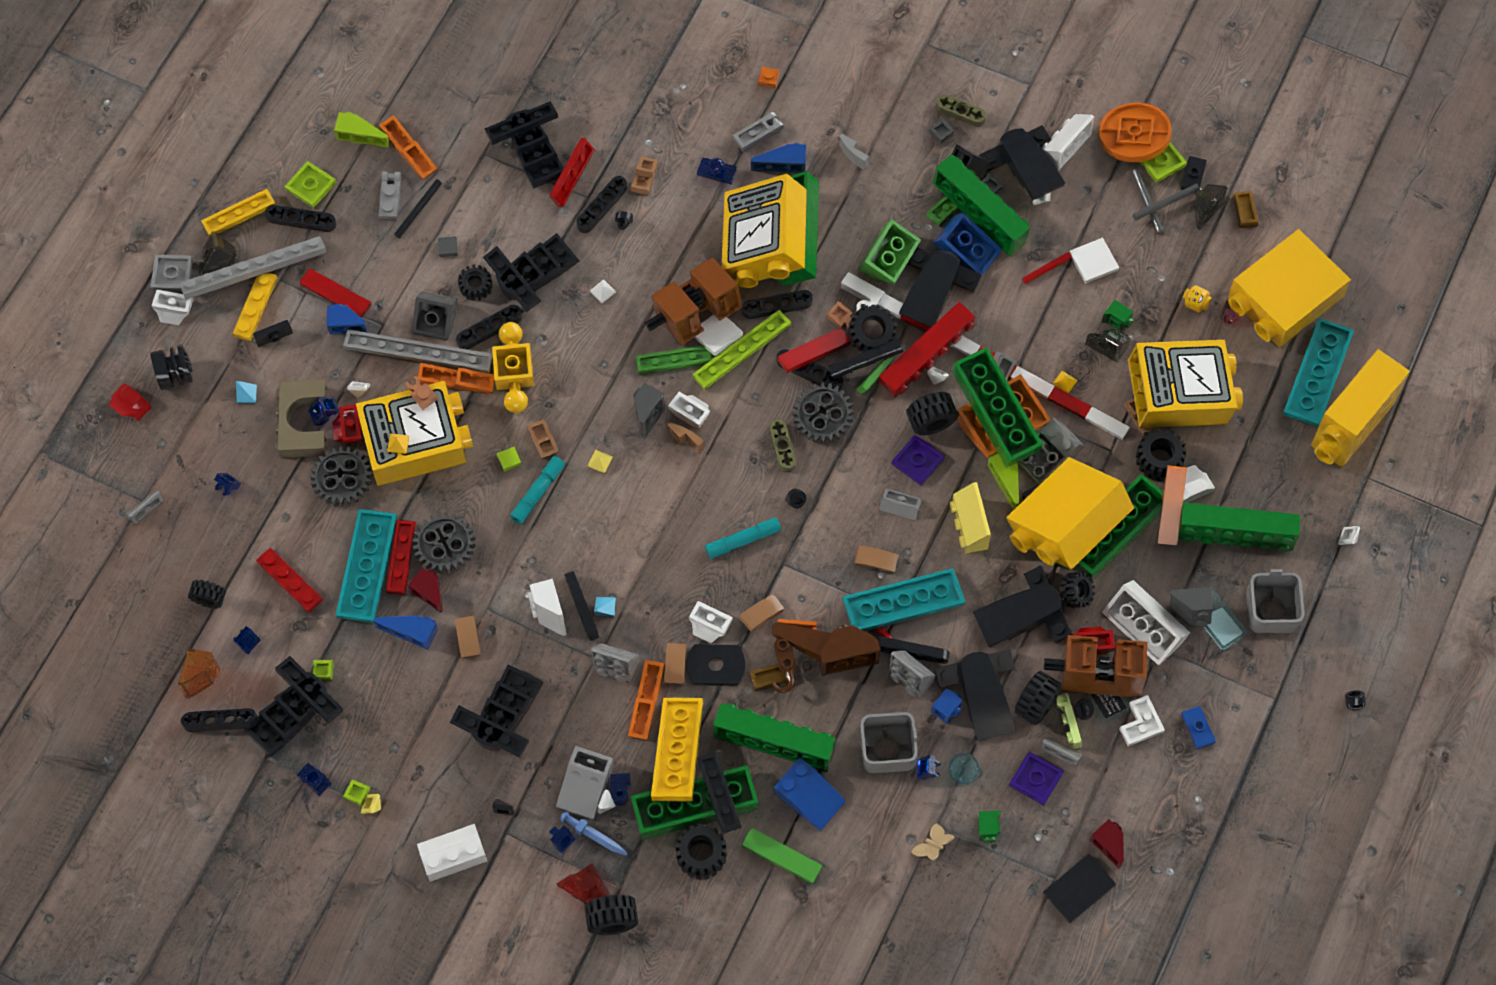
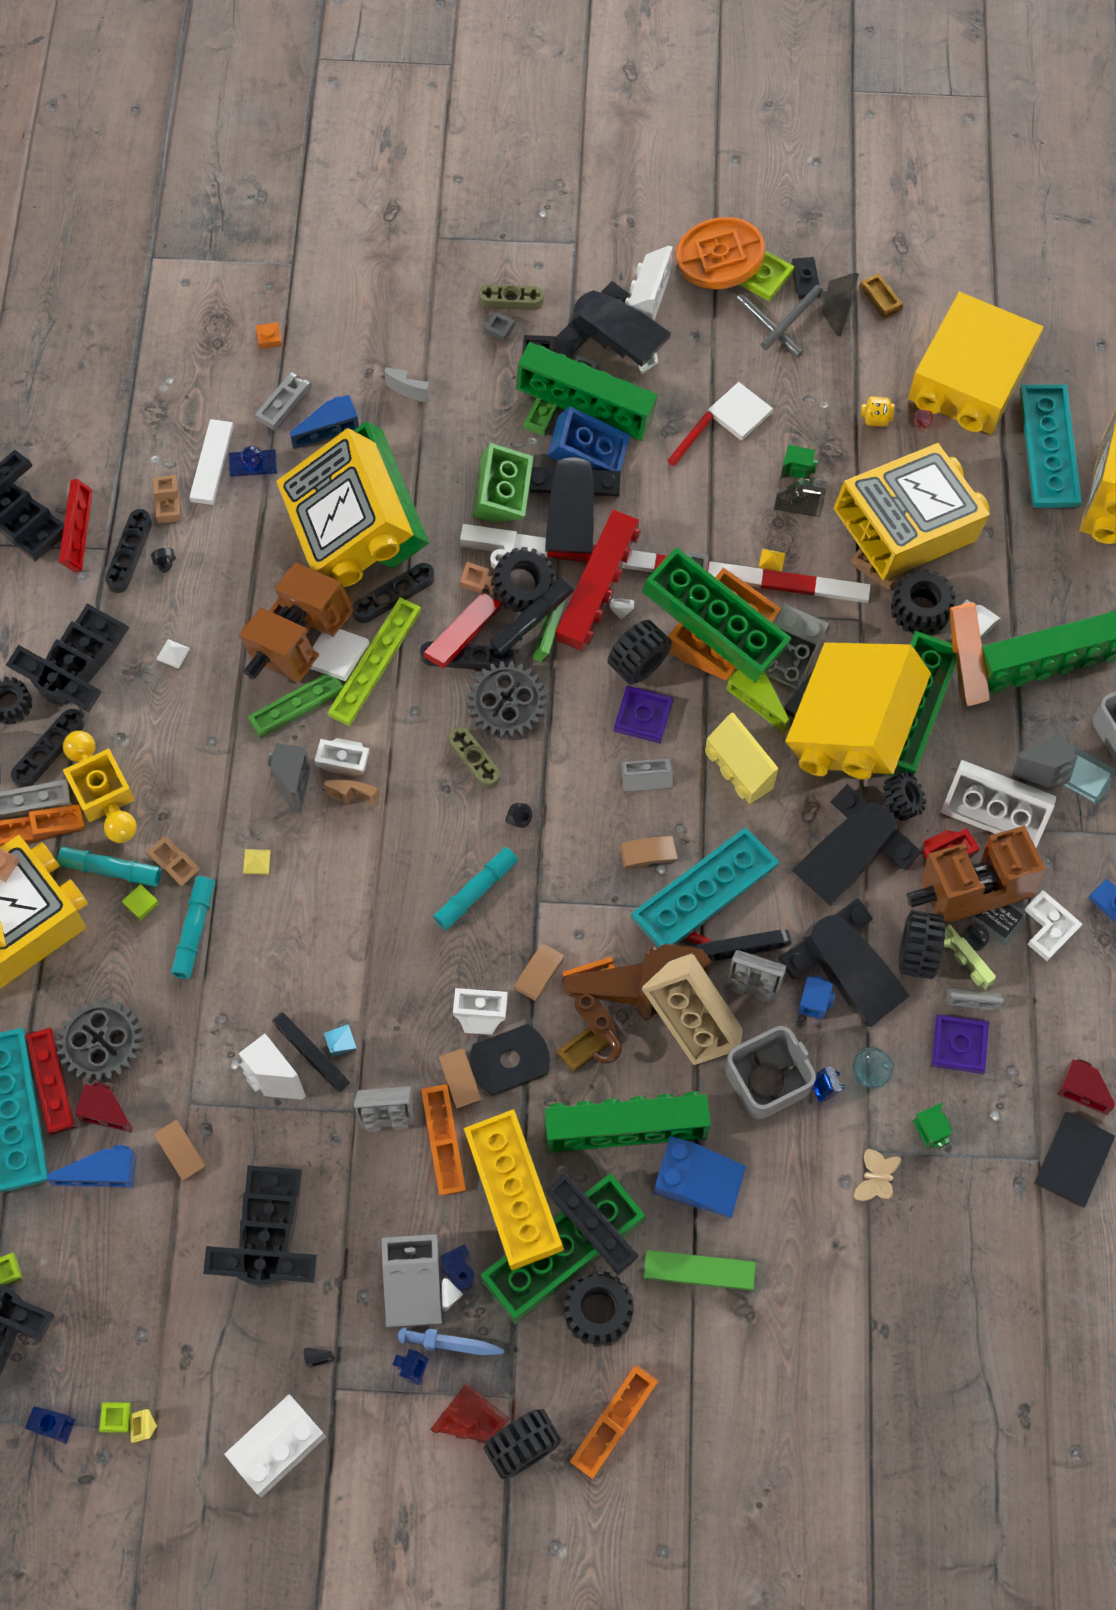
camera: 25 degrees left, 0 degrees up
none -> teal piece [57,846,162,887]
none -> white tile [189,419,234,505]
none -> orange slope [570,1365,659,1479]
none -> tan slope [642,953,743,1065]

